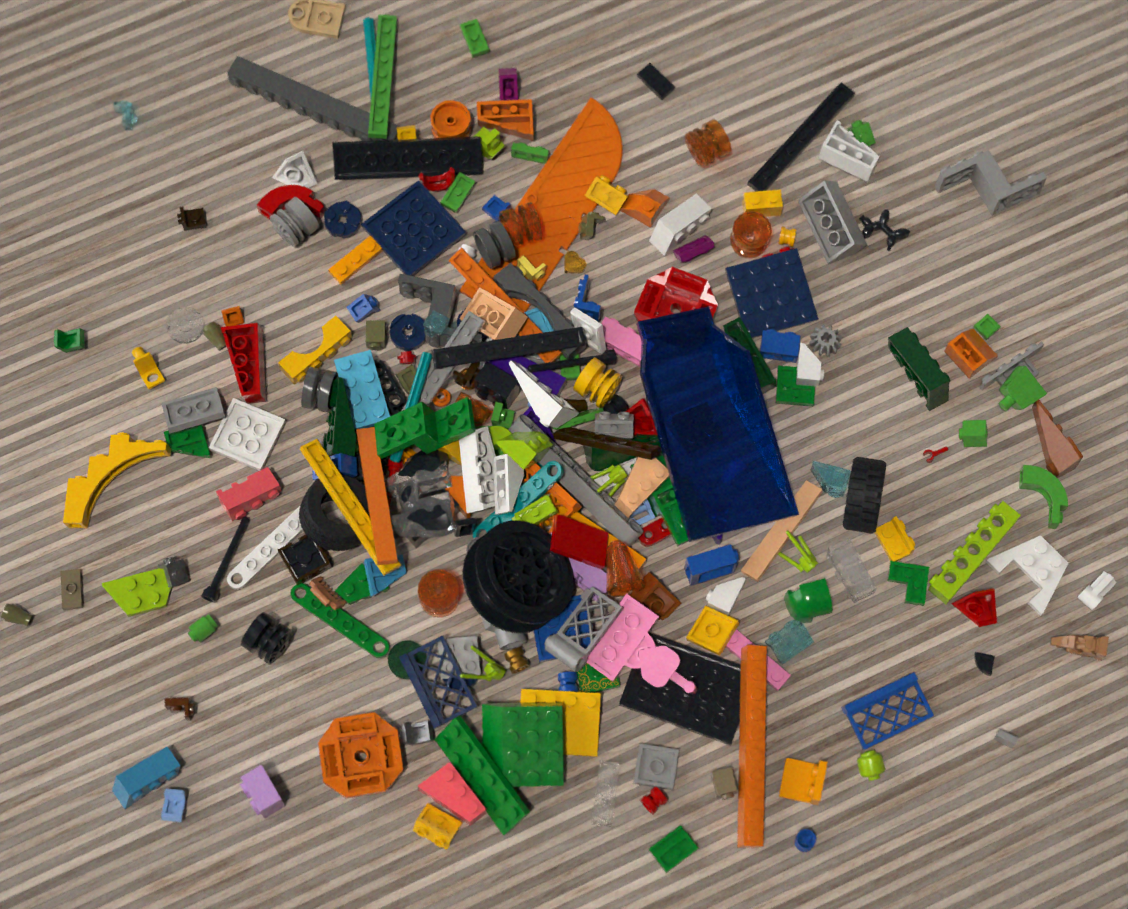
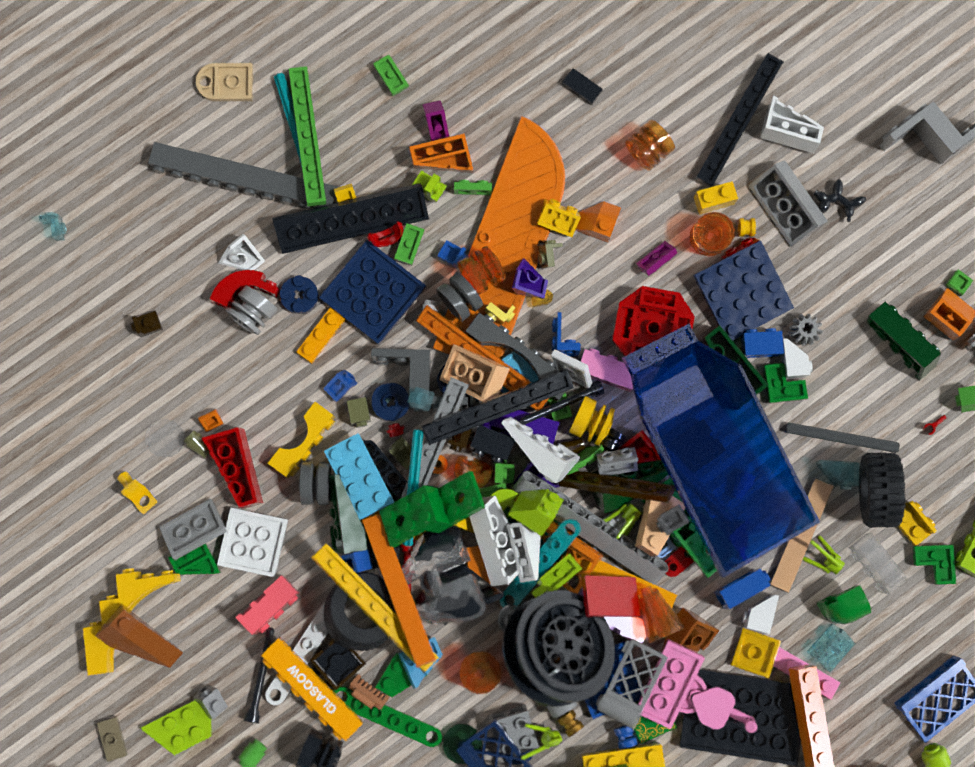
camera: 15 degrees left, 10 degrees up
green bracket [54,328,85,353] -> none
orange wheel [430,100,471,138] -> none
white wedge [649,194,712,256] -> none
bright green bracket [847,120,876,146] -> none
none -> dark orange wedge [95,604,183,668]
none -> light orange brick [261,637,363,741]
none -> dark purple slope [512,259,548,299]
none -> flat silver bracket [656,504,689,536]
none -> dark grey axle [785,422,900,453]

